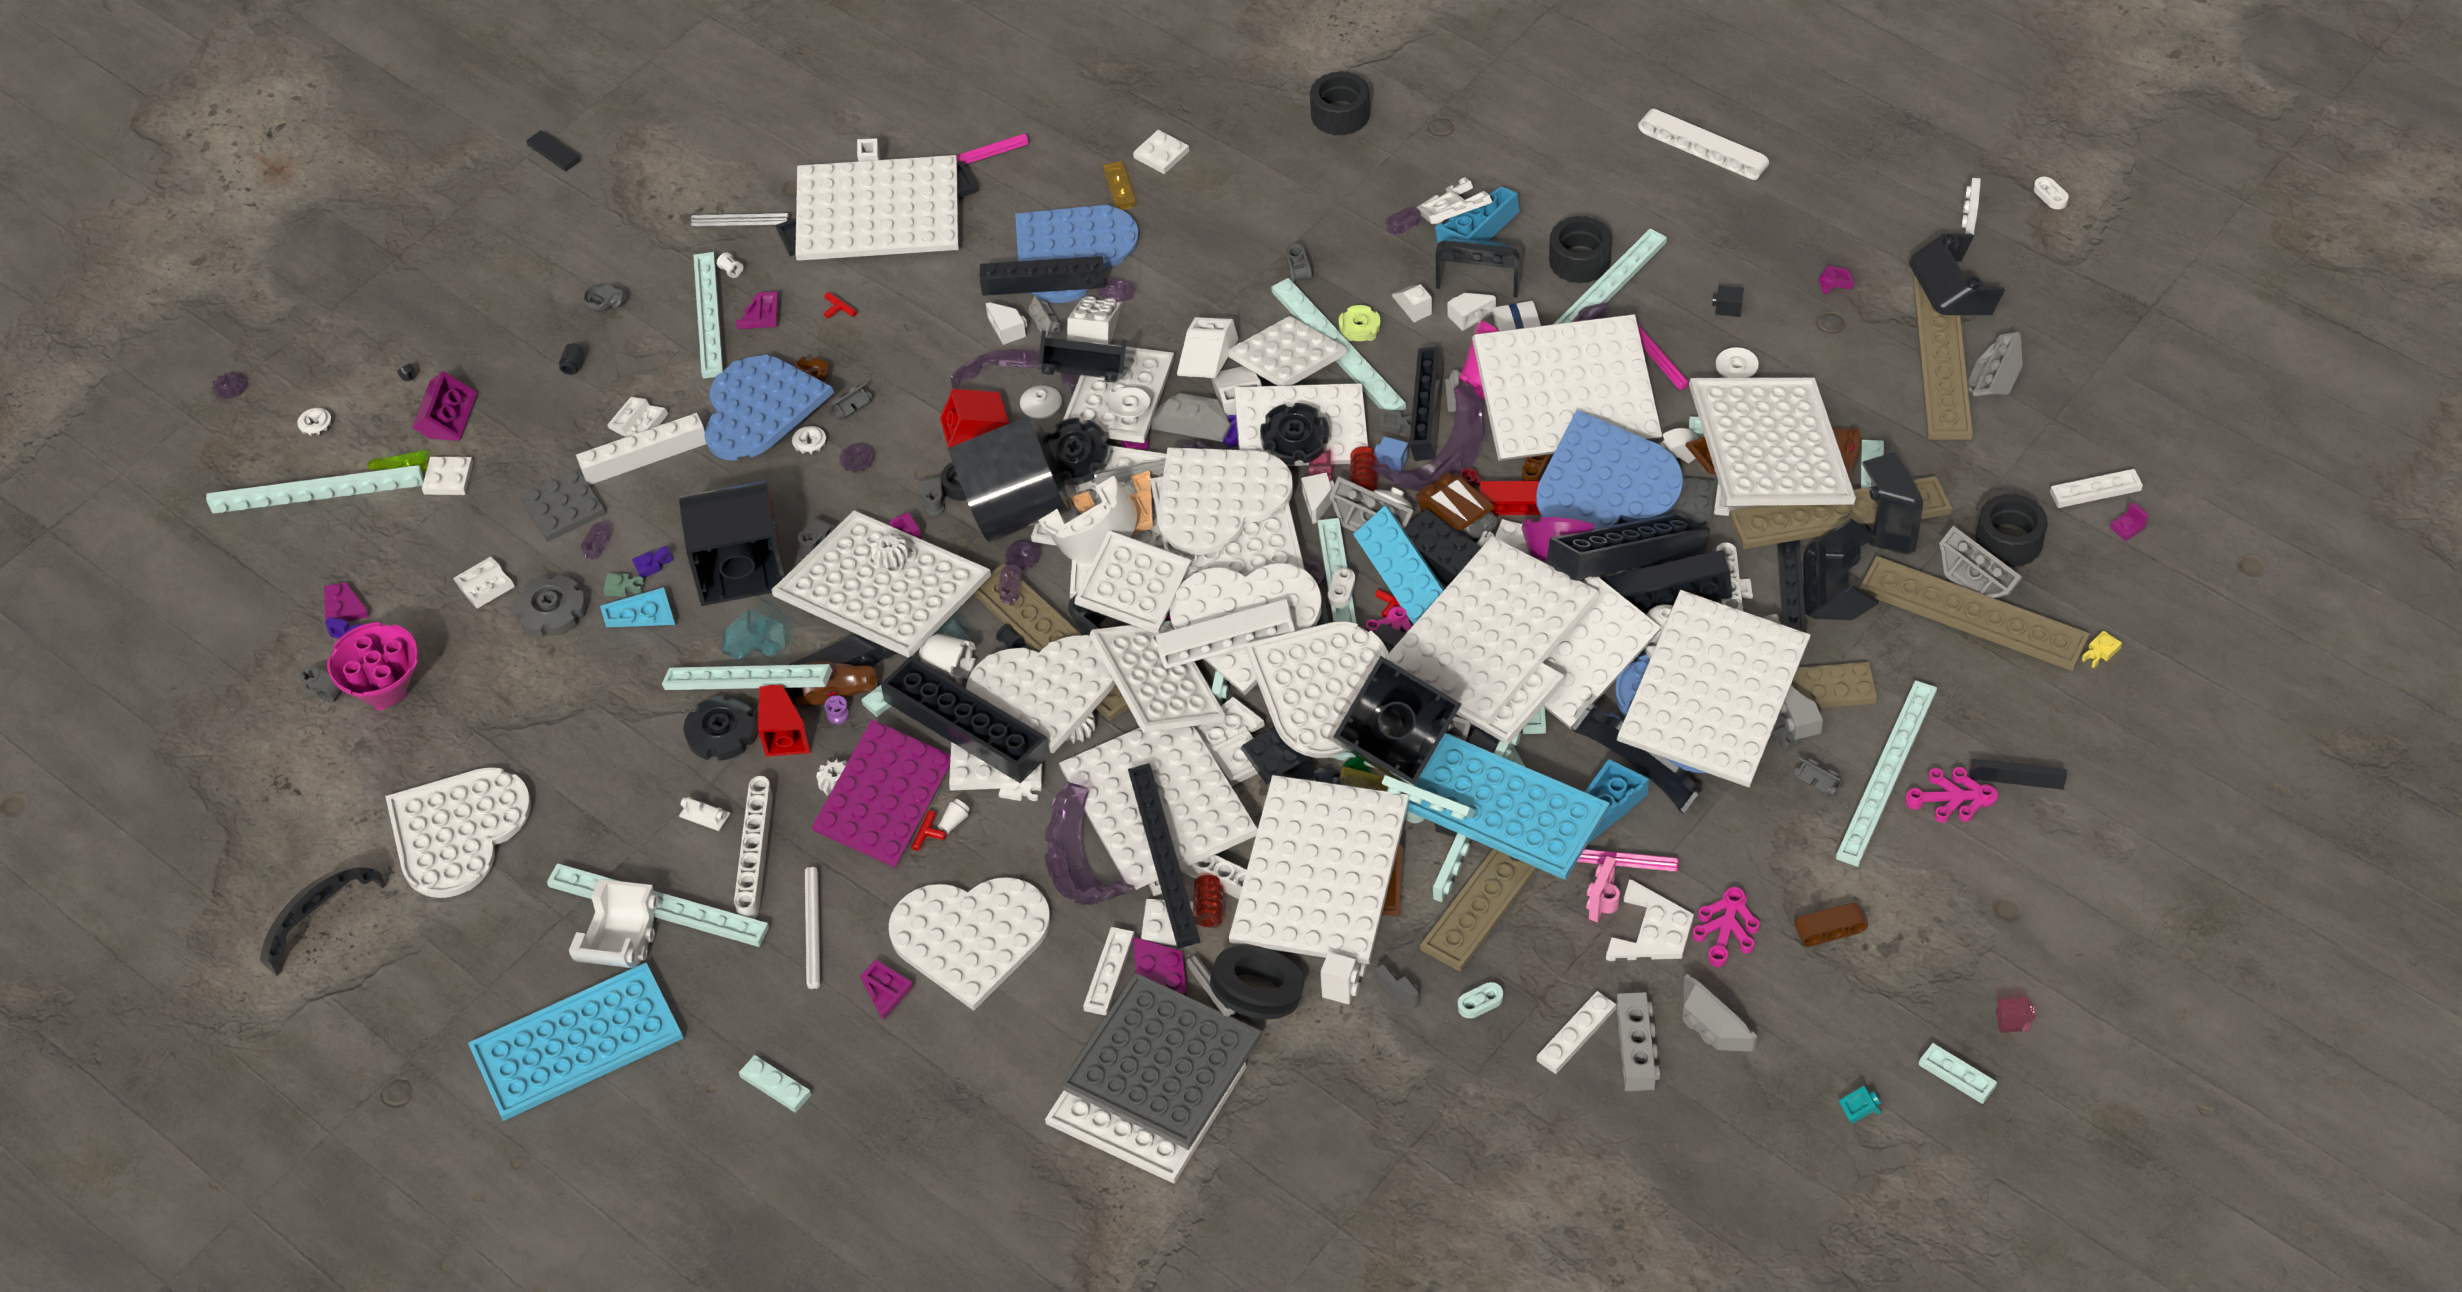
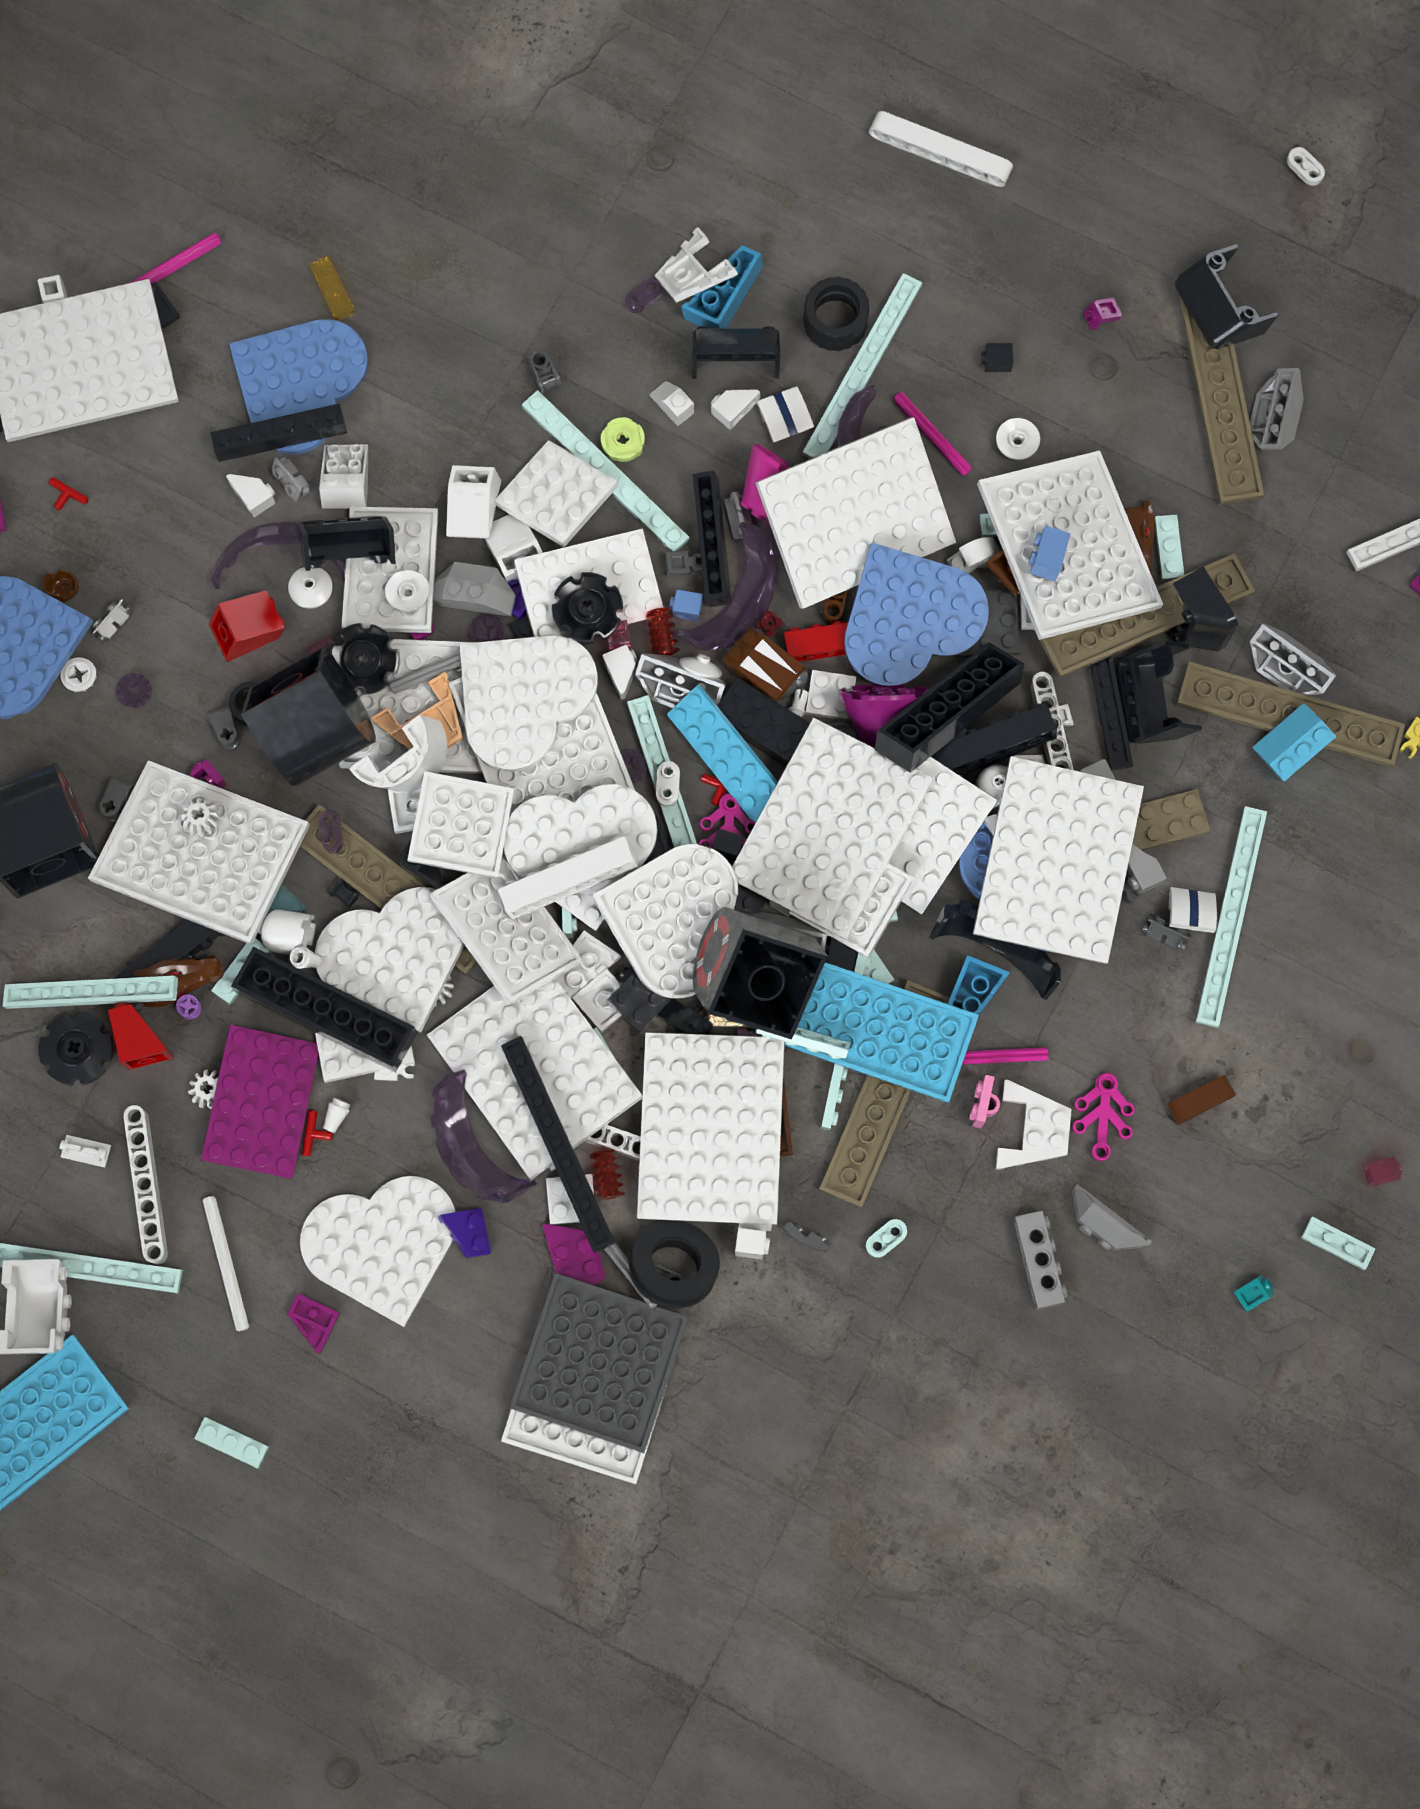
camera: 15 degrees left, 25 degrees up
clear light blue brick [722,609,785,661] -> none
clear purple gear [1005,540,1041,570] -> none
white plate [1083,927,1135,1016] -> none
clear purple beam [1097,278,1135,301] -> none
white plate [1133,130,1189,174] -> none
black tyre [1310,71,1370,135] -> none
white plate [1537,991,1616,1074] -> none
dark pink plant [1905,767,1998,823] -> none
white plate [1962,178,1981,235] -> none
black tile [1969,759,2067,790] -> none
black tyre [1975,494,2048,567] -> none
none -> white cone [290,946,321,969]
none -> dark purple wing [438,1208,491,1258]
none -> medium blue brick [1028,525,1071,581]
none -> white slope [1169,887,1217,933]
none -> medium azure slope [1252,703,1336,781]

